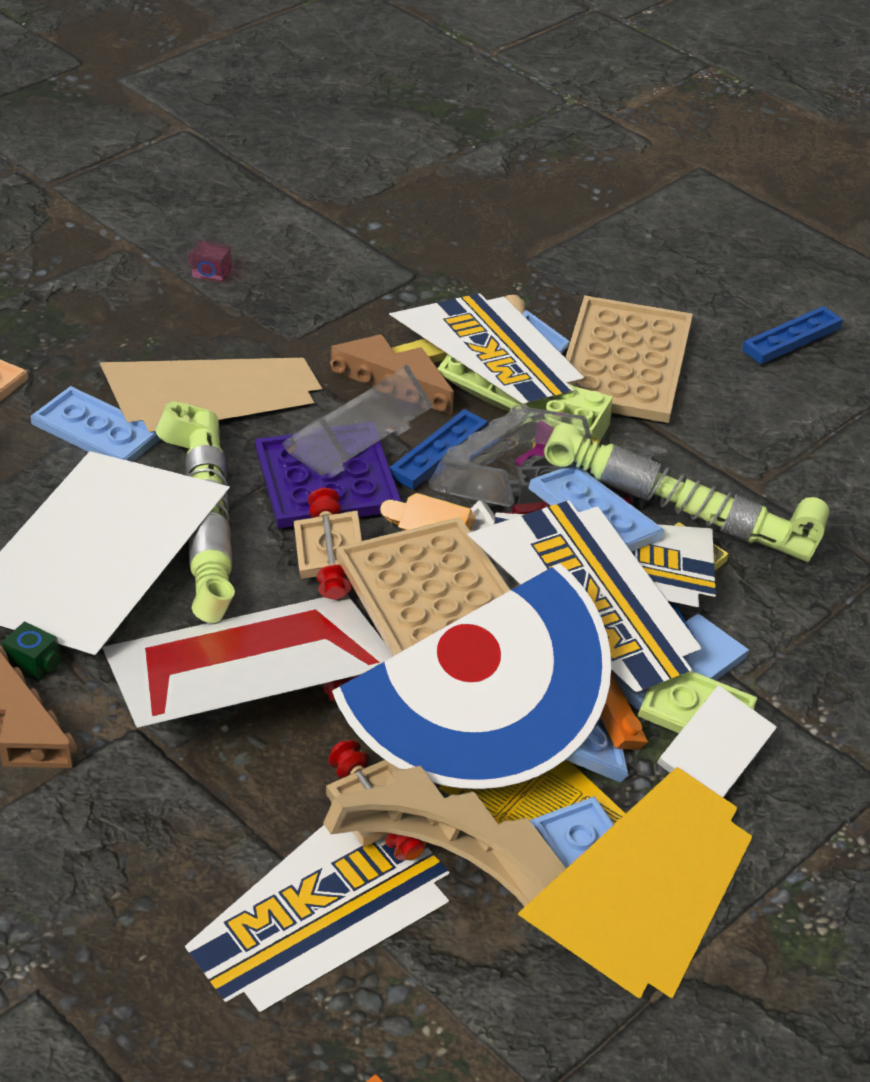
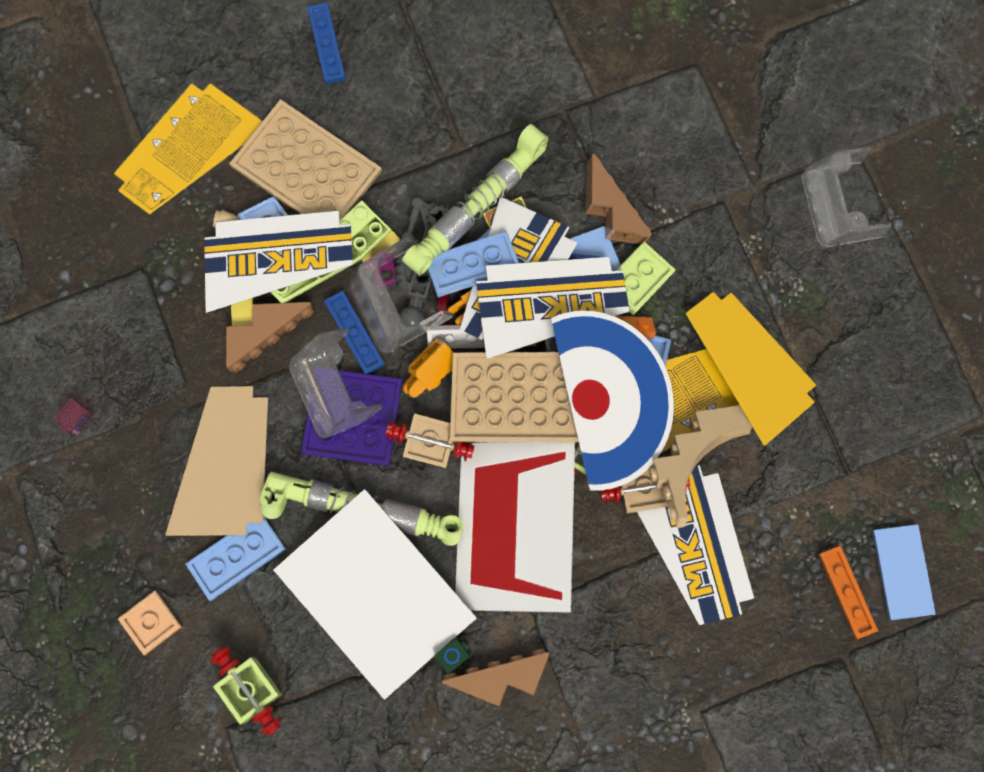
camera: 65 degrees left, 35 degrees up
light blue tile [530,796,614,868] -> none
white tile [657,685,777,798] -> none
none -> yellow sticker [114,84,263,214]
none -> medium nougat slope [585,154,651,245]

